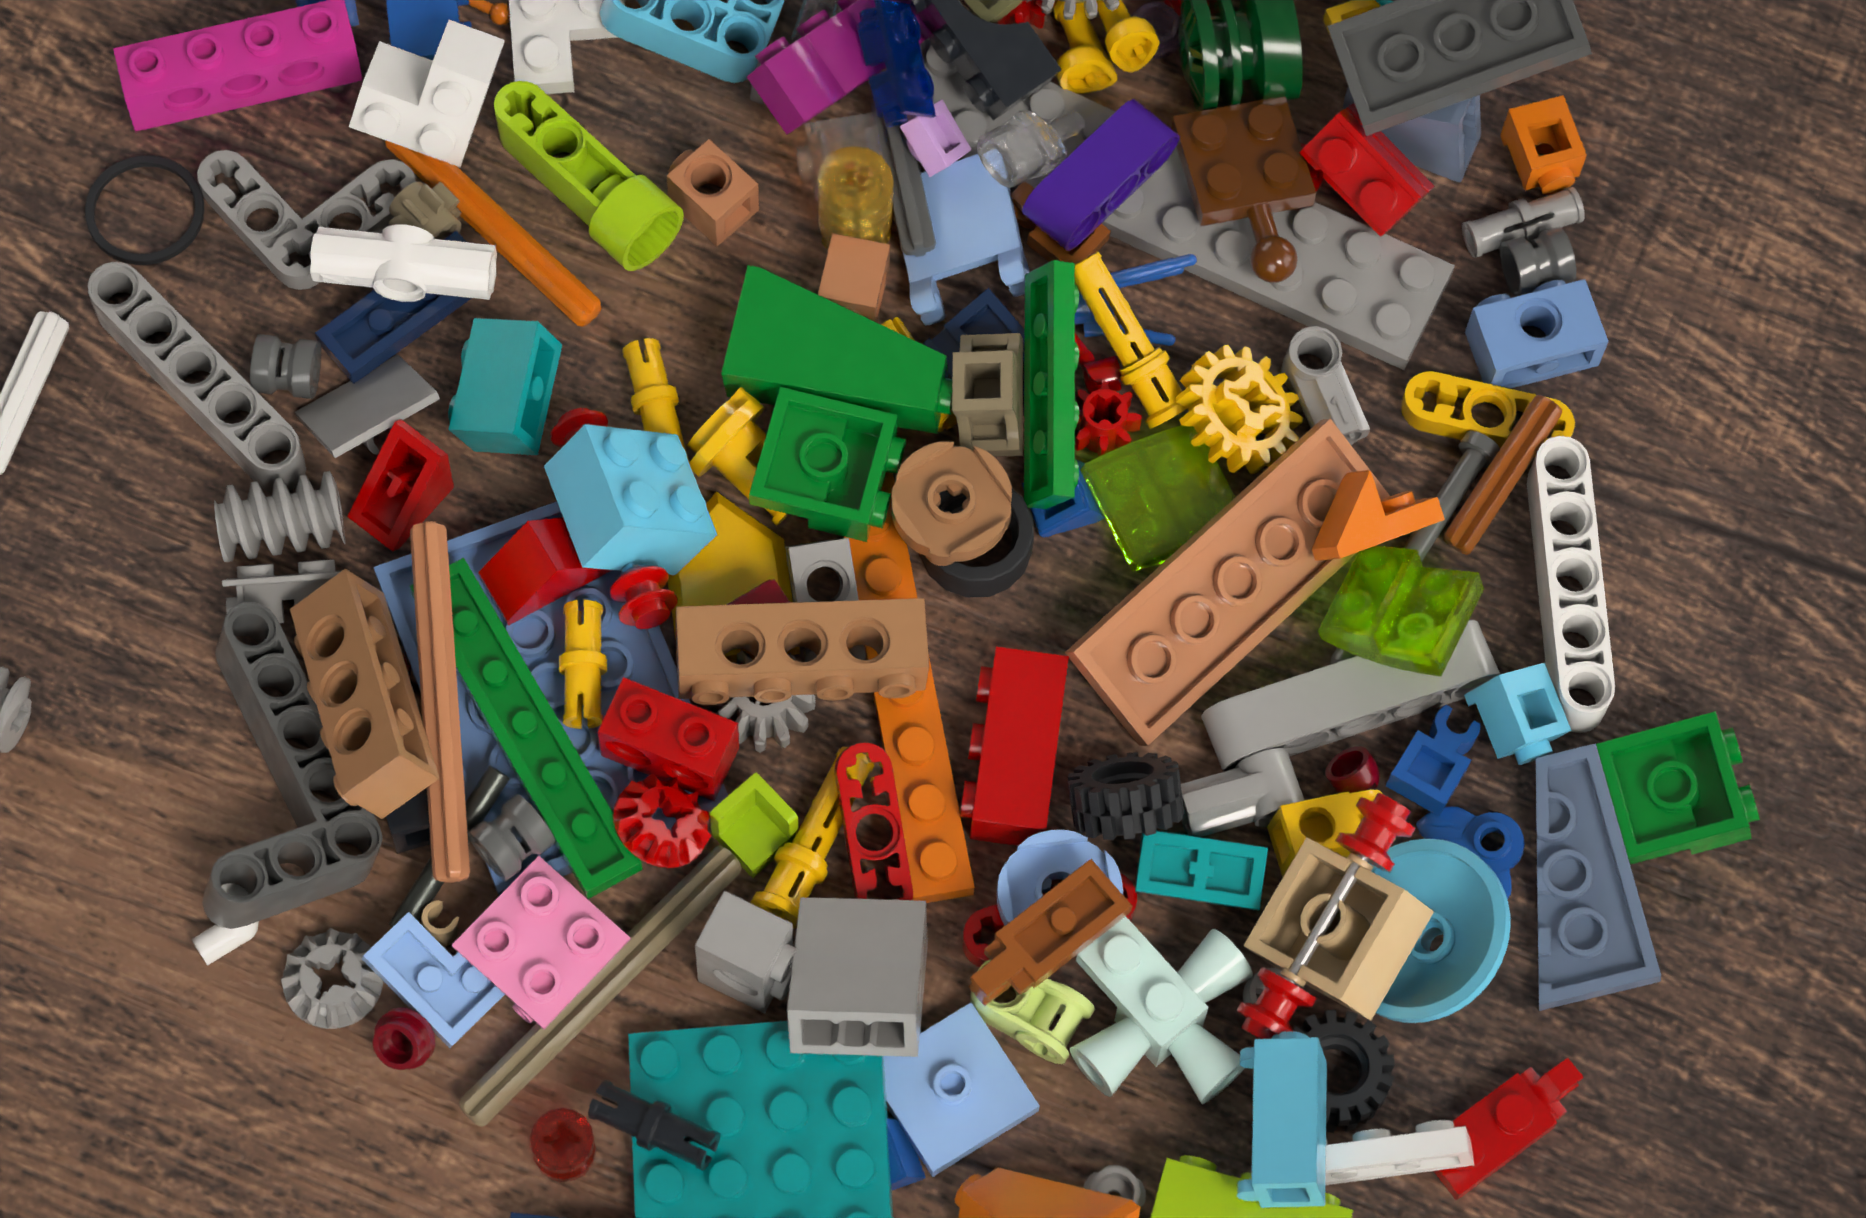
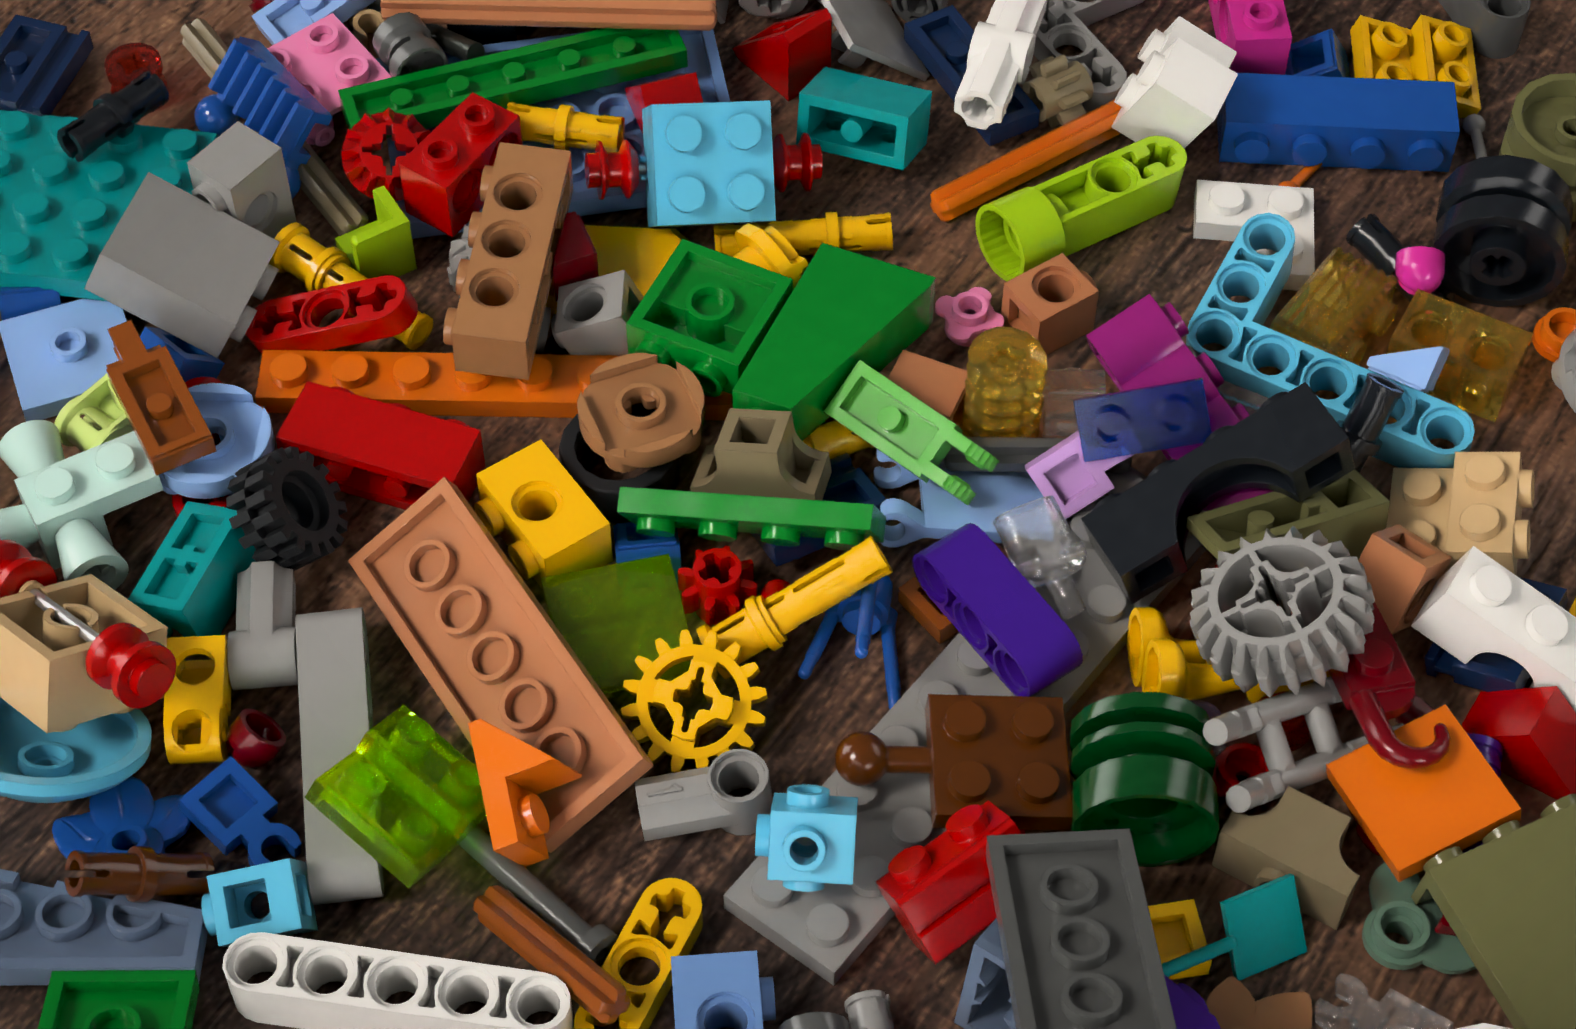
camera: 105 degrees right, 15 degrees down
none -> reddish brown pin [64,846,214,903]
none -> blue plate [140,326,225,382]
none -> blue gear [194,36,333,199]
none -> yellow brick [474,439,613,597]
none -> medium azure brick [755,784,858,892]
none -> bright green hinge [823,360,999,505]
none -> bright pink plate [935,287,1004,347]

